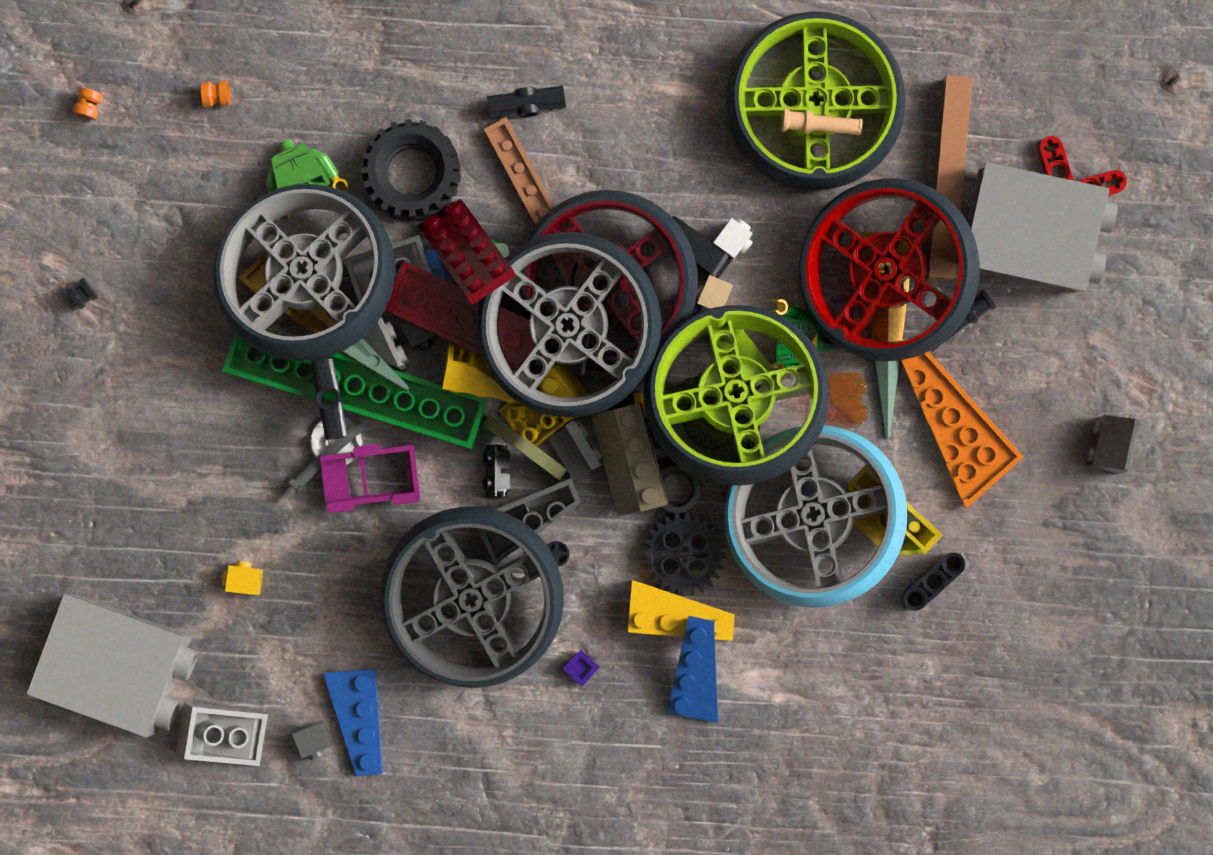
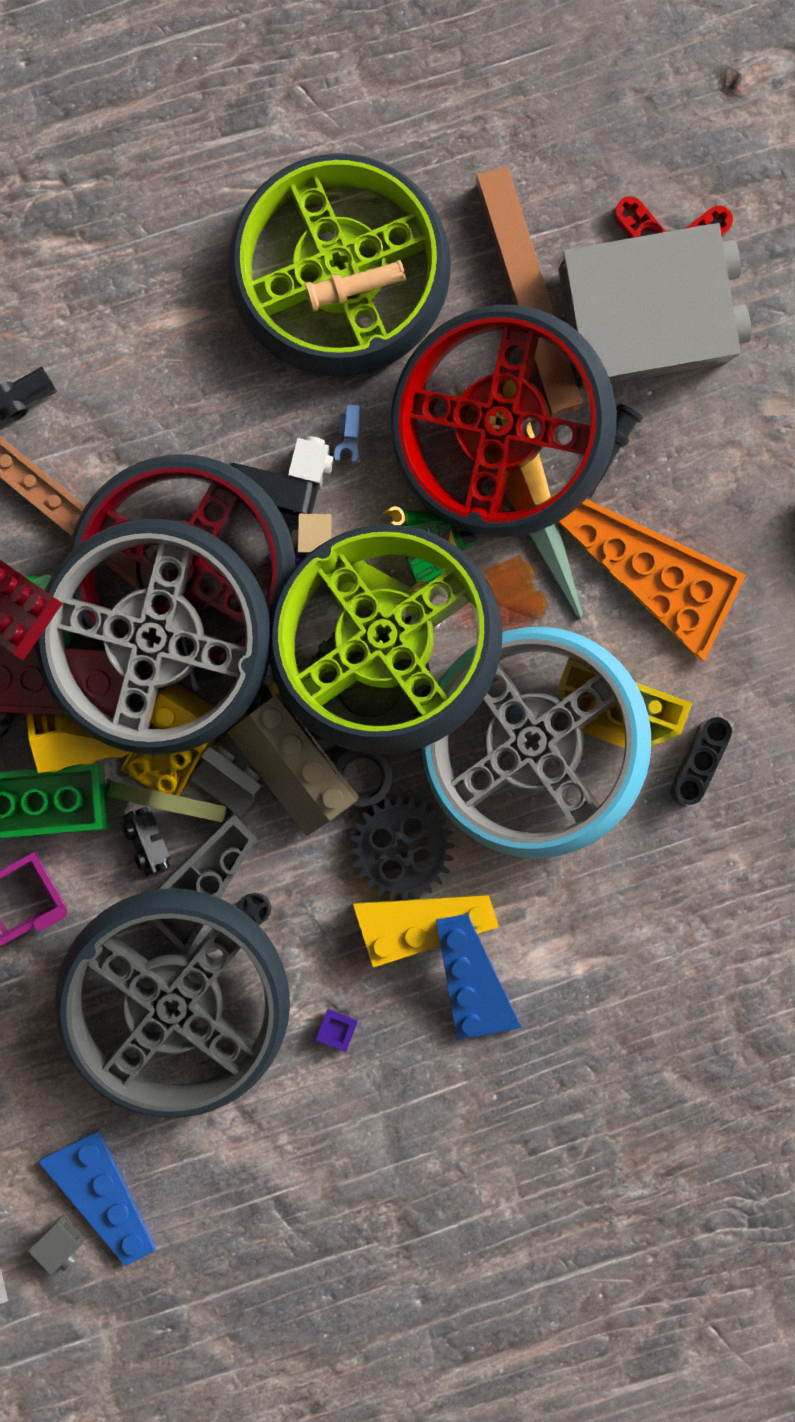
camera: 20 degrees left, 0 degrees up
none -> medium blue plate [334,405,361,464]

